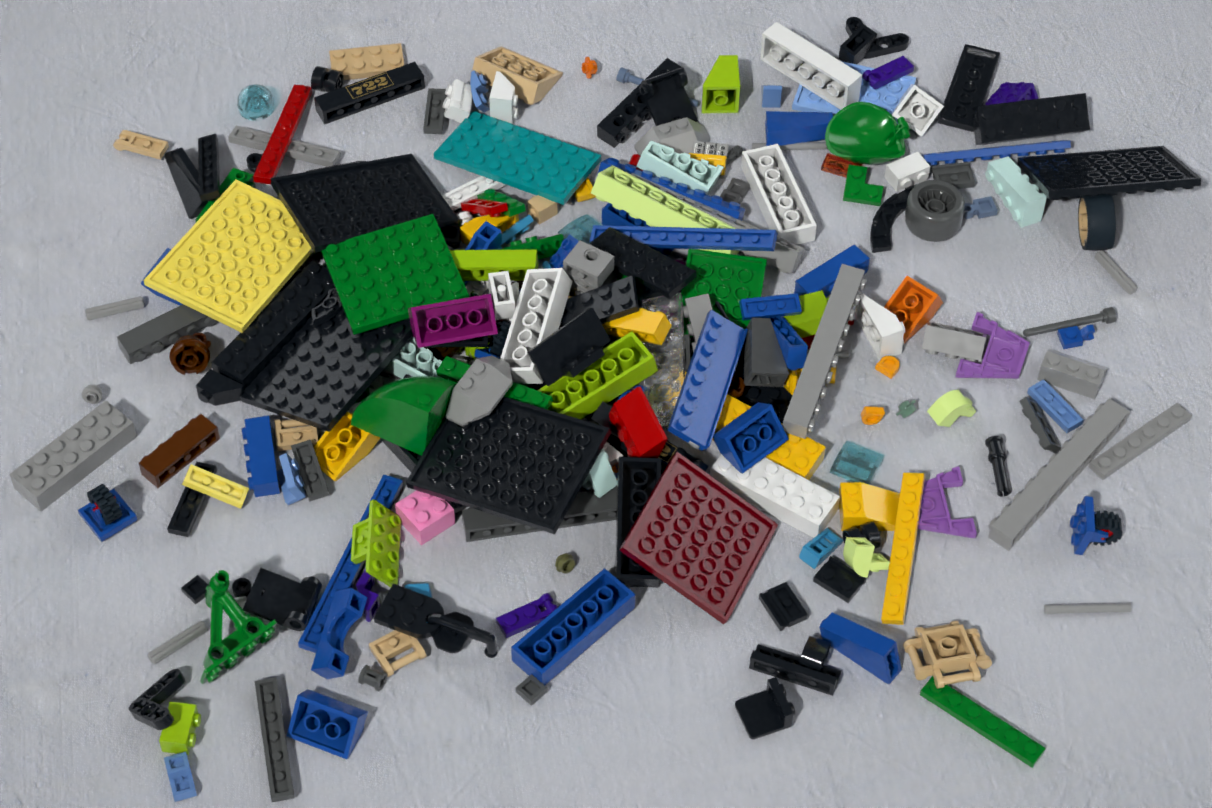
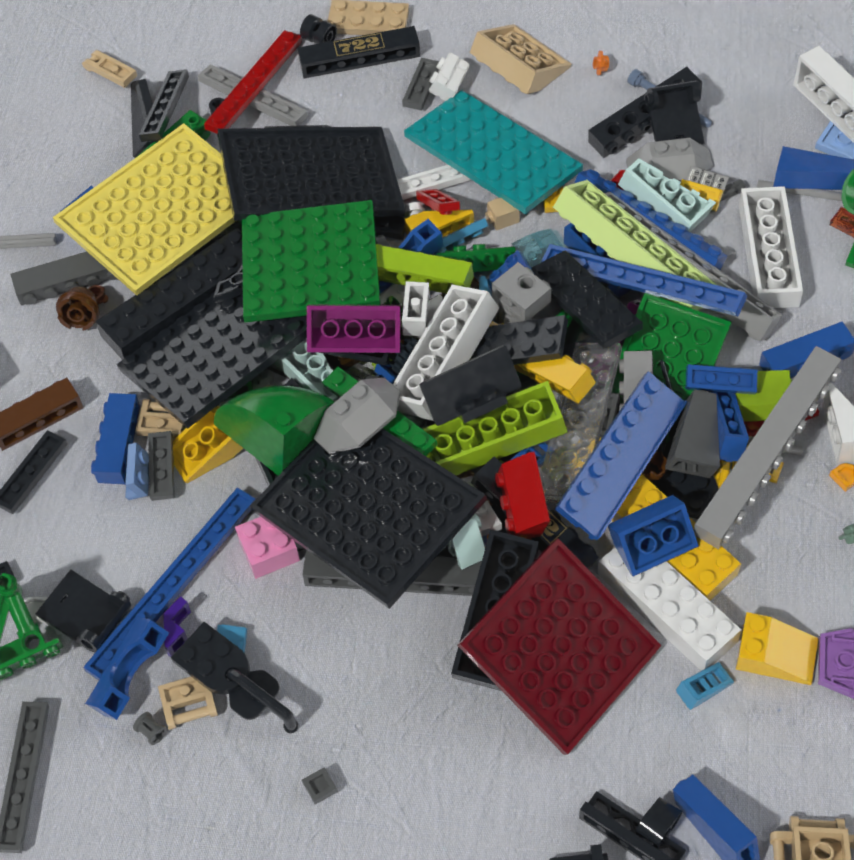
camera: 20 degrees right, 5 degrees up
light yellow plate [182,464,249,509] -> none
black slope [196,369,245,406] -> none
black bush [232,578,252,598] -> none
clear light blue cylinder [237,84,275,121] -> none
blue slope [286,689,368,759] -> none
lime bracket [351,499,401,587] -> none
medium blue slope [470,70,490,113] -> none
green plate [477,189,526,217] -> none
white slope [489,71,518,124] -> none
dark purple plate [496,593,558,638] -> none
blue brick [511,568,635,686] -> none
olive plate [555,553,575,574] -> none
lime slope [701,55,740,113] -> none
flat silver slope [720,178,750,204] -> none
black plate [759,582,808,631] -> none
medium blue slope [761,85,782,108] -> none
black plate [813,556,866,603] -> none
clear light blue slope [829,441,885,485] -> none
black wheel [843,521,881,549] -> none
yellowish green brick [843,537,890,578] -> none
light orange tile [861,406,885,425] -> none
yellow plate [881,473,925,625] -> none

